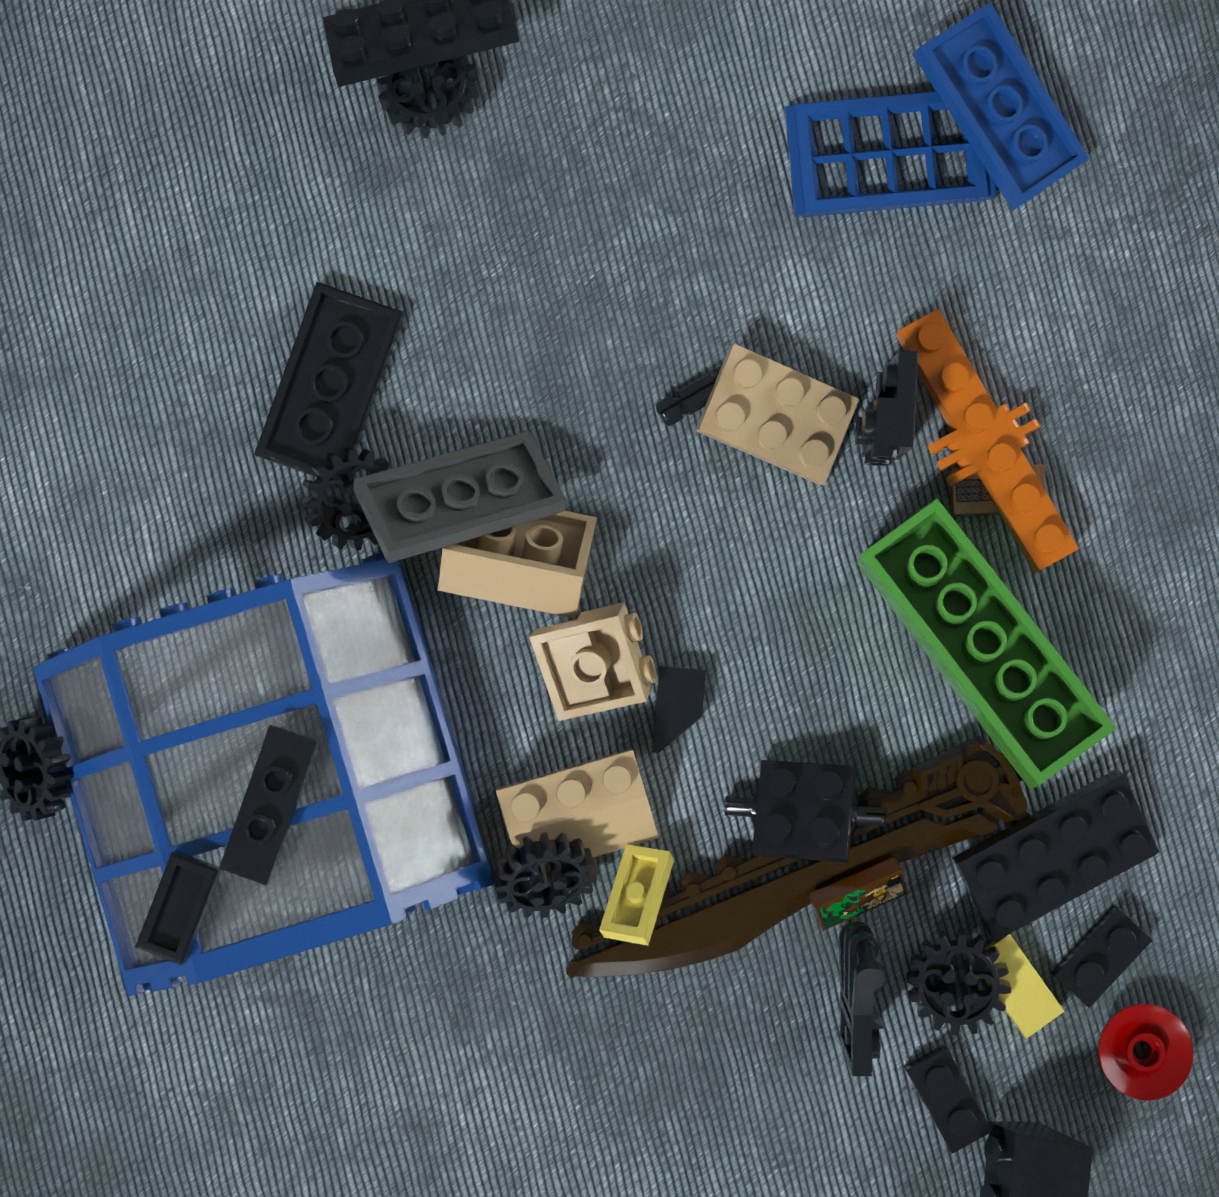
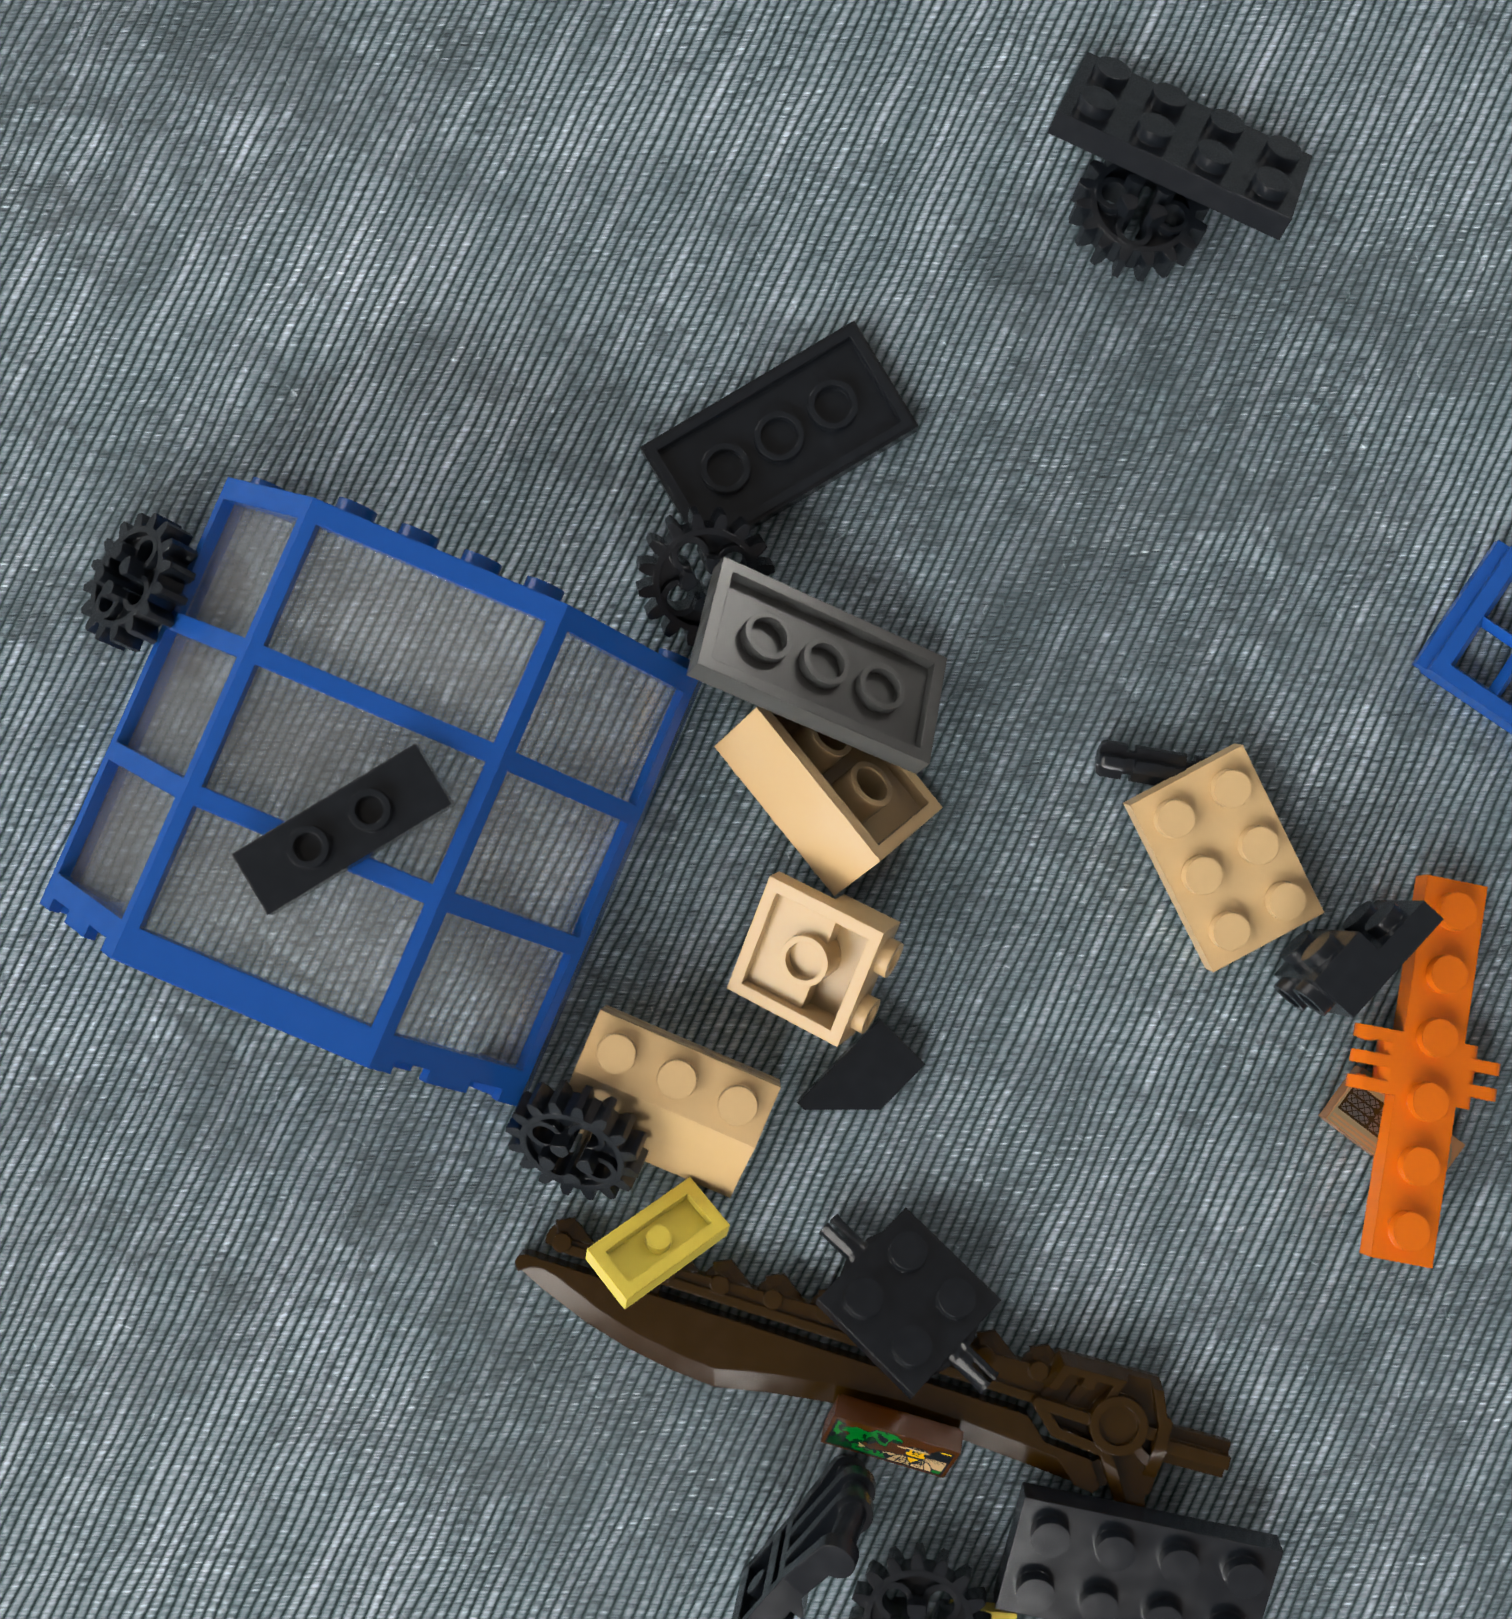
camera: 40 degrees right, 0 degrees up
black tile [135,850,222,965] -> none
bright green brick [858,499,1117,789] -> none

